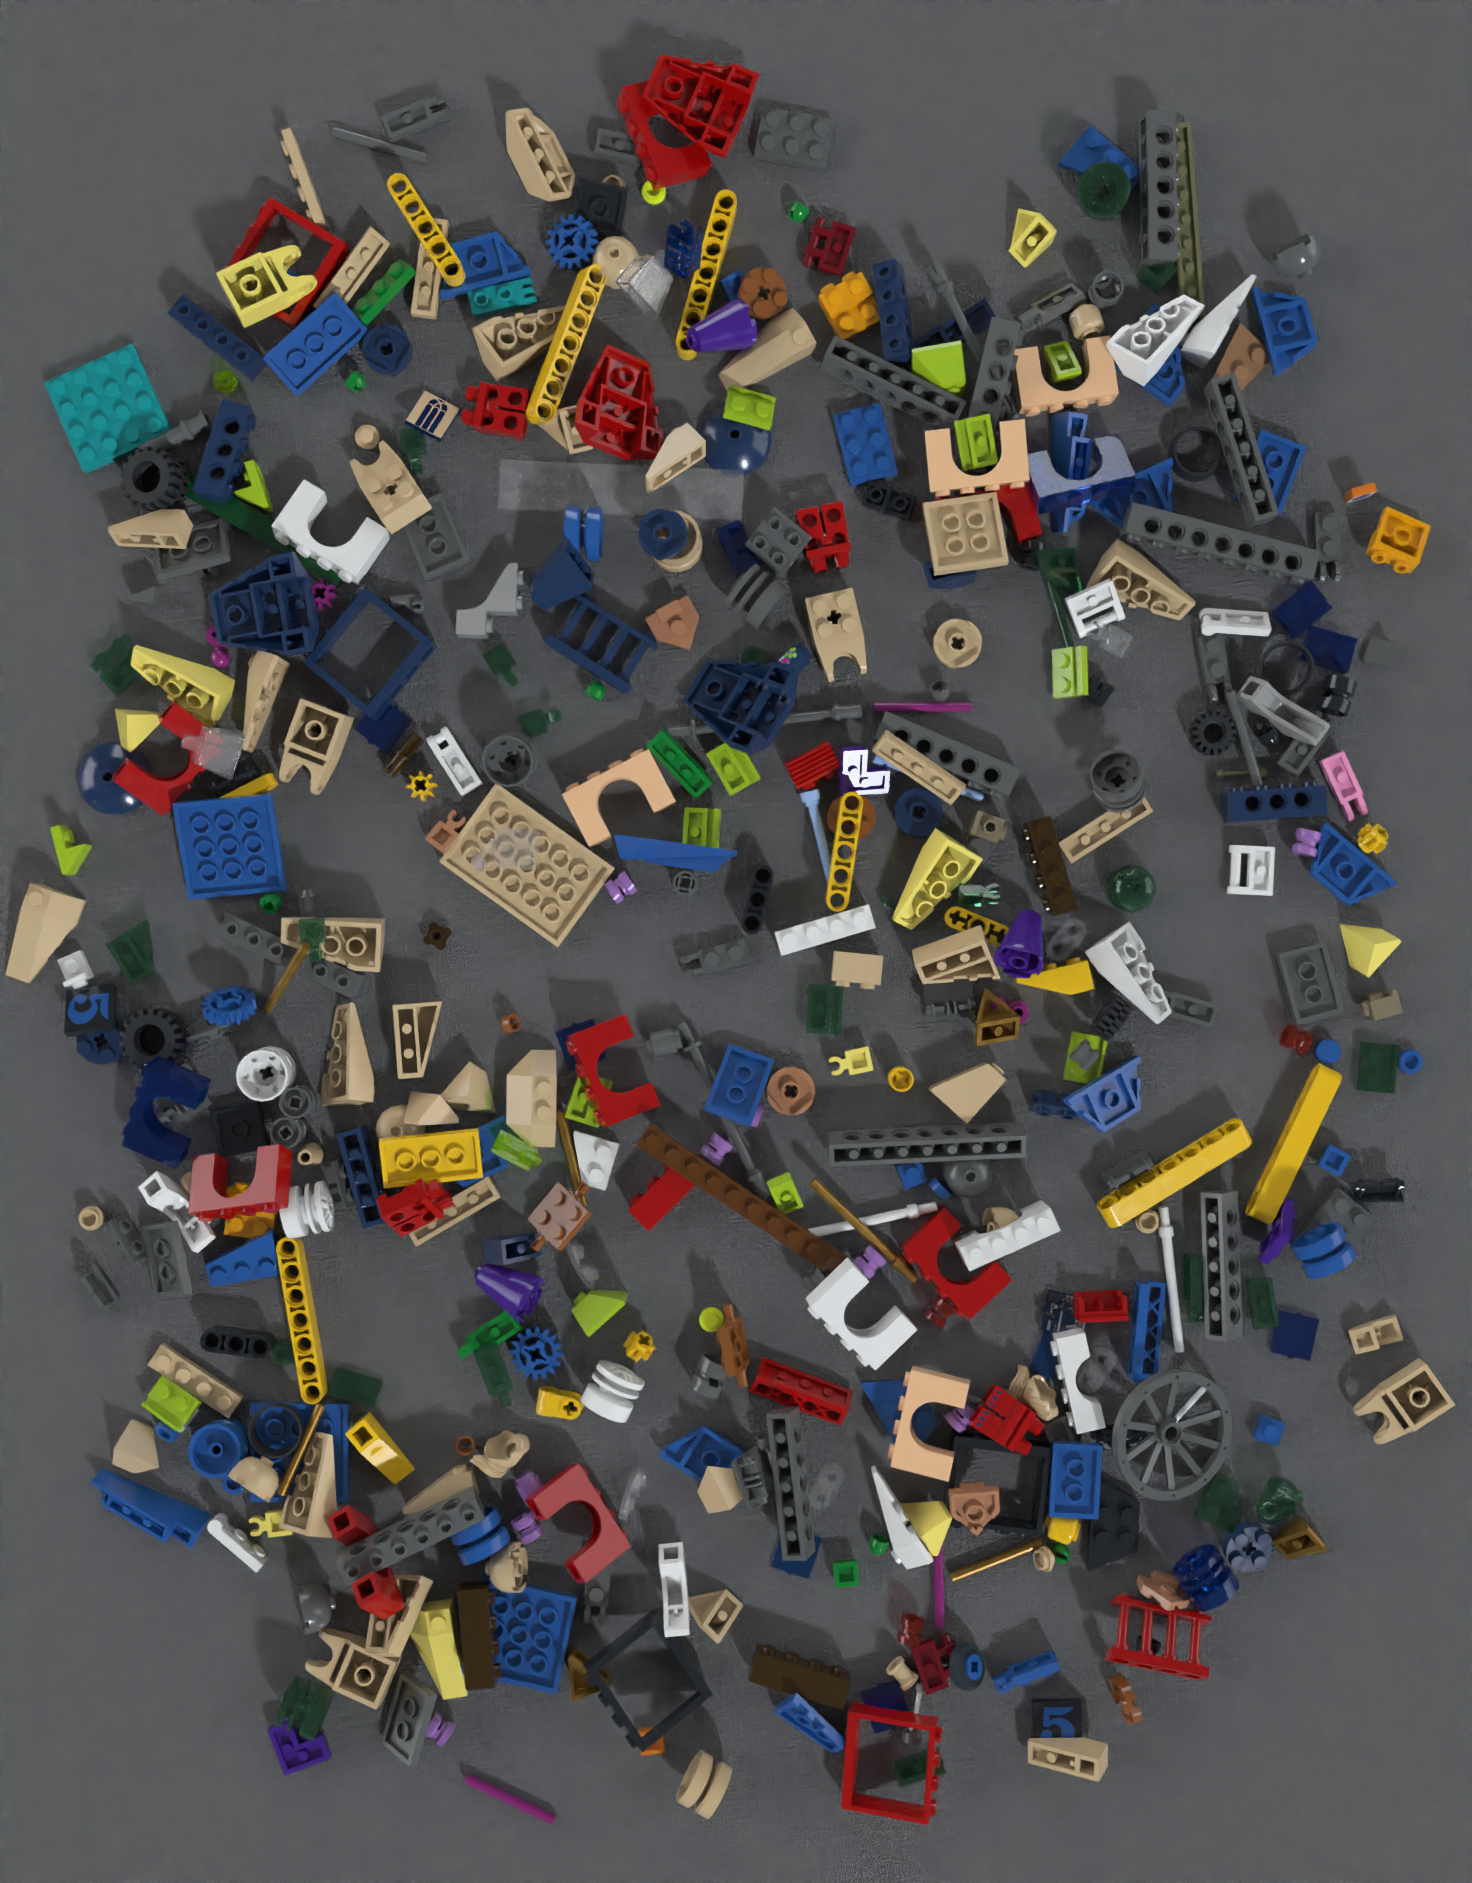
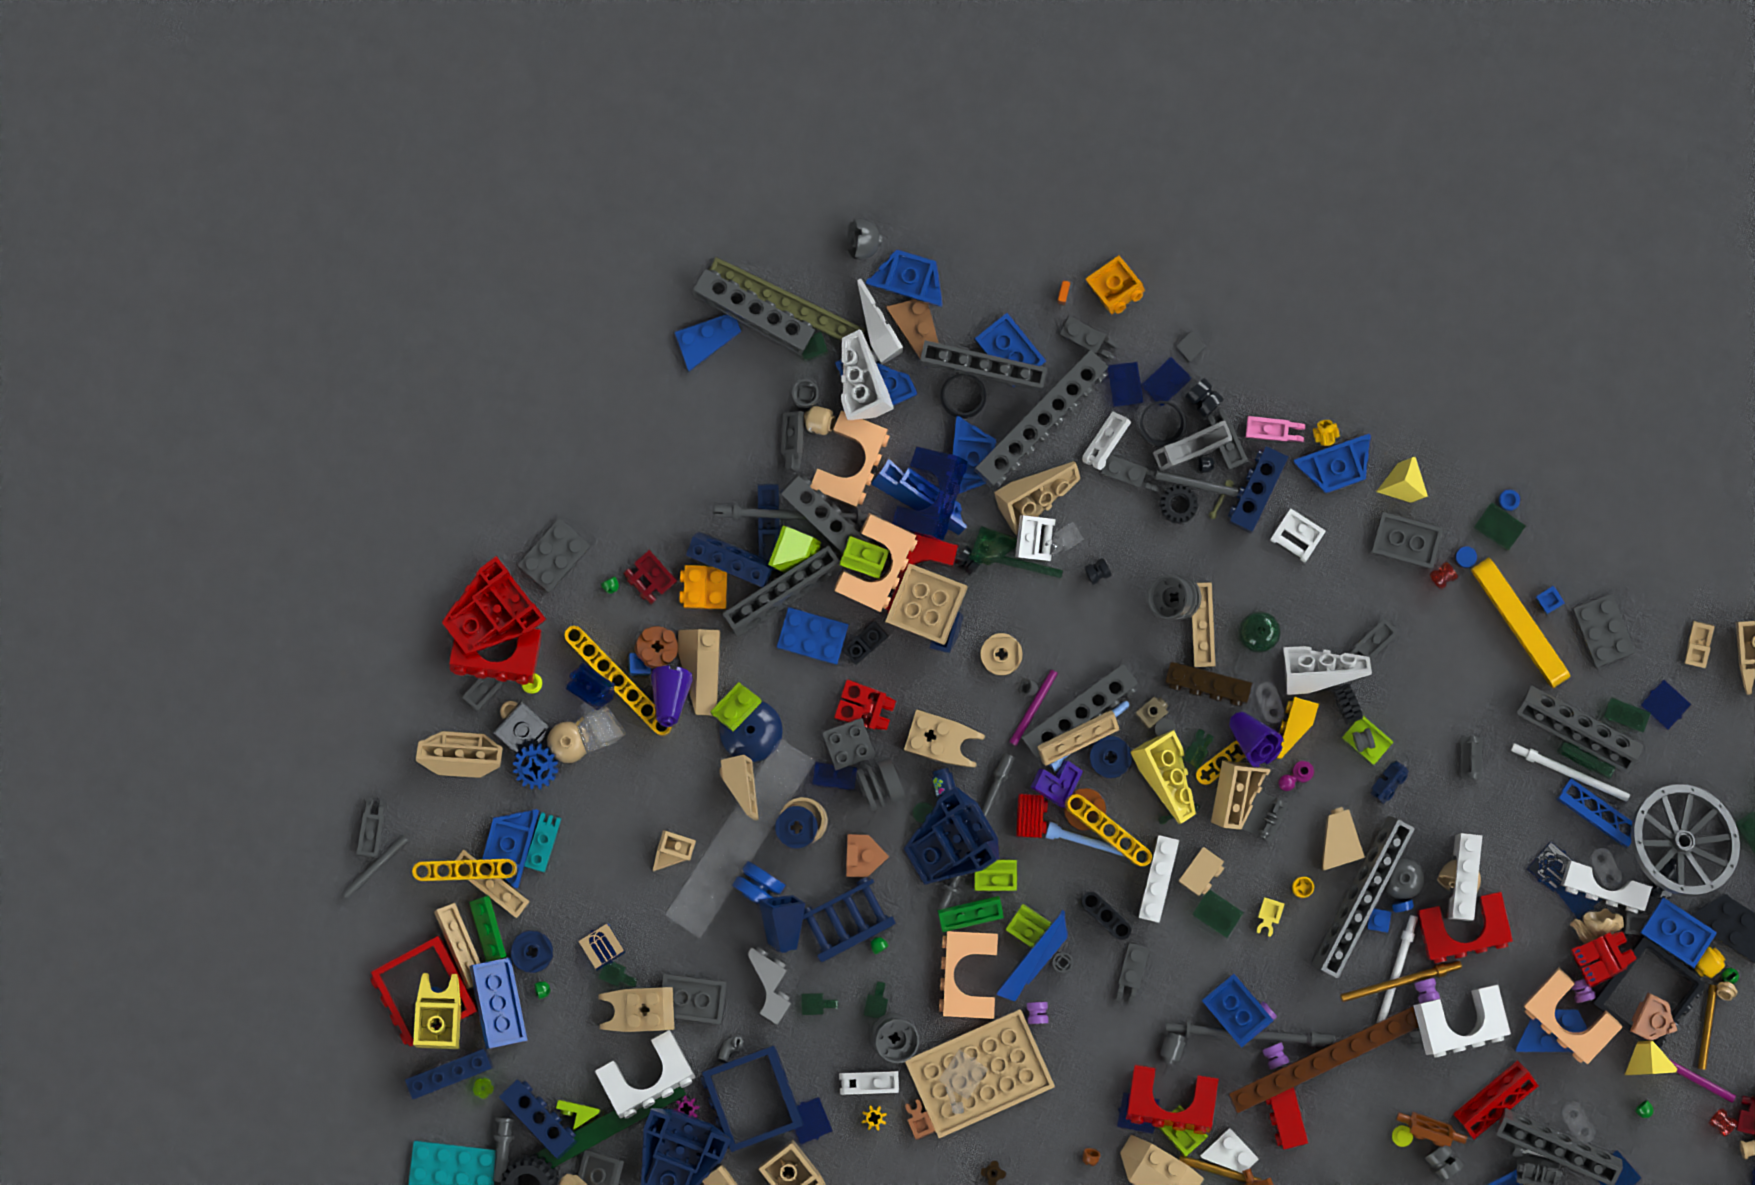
camera: 50 degrees left, 5 degrees down
tan plate [280,128,329,230] -> none
tan plate [355,425,380,450] -> none
dark brown axle [382,732,423,778] -> none
red hips [461,382,531,442] -> none
tan wedge [473,305,577,382] -> none
yellow beam [525,264,607,425] -> none
red wedge [575,344,663,460] -> none
nougat plate [766,1066,815,1115] -> none
lime slope [767,1172,804,1214] -> none
green plate [832,1558,860,1588] -> none
white wedge [871,1465,933,1569] -> none
clear red wheel [923,1295,956,1329] -> none
pearl gold slope [974,987,1020,1046] -> none
light yellow slope [1008,208,1057,268] -> none
lime slope [1044,340,1082,384] -> none
lime plate [1052,645,1088,699] -> none
blue wing [1063,1056,1141,1133] -> none
red hinge [1073,1289,1129,1323] -> none
clear green wheel [1078,161,1131,221] -> none
yellow beam [1097,1118,1252,1228] -> none
tan plate [1135,1209,1160,1233] -> none
blue plate [1252,1414,1285,1447] -> none
dark purple plate [1258,1197,1295,1265] -> none
medium lavender wheel [1291,828,1321,858] -> none
blue wheel [1291,1222,1357,1279] -> none
black hinge [1349,1178,1405,1203] -> none
dark tan brick [1360,989,1403,1021] -> none

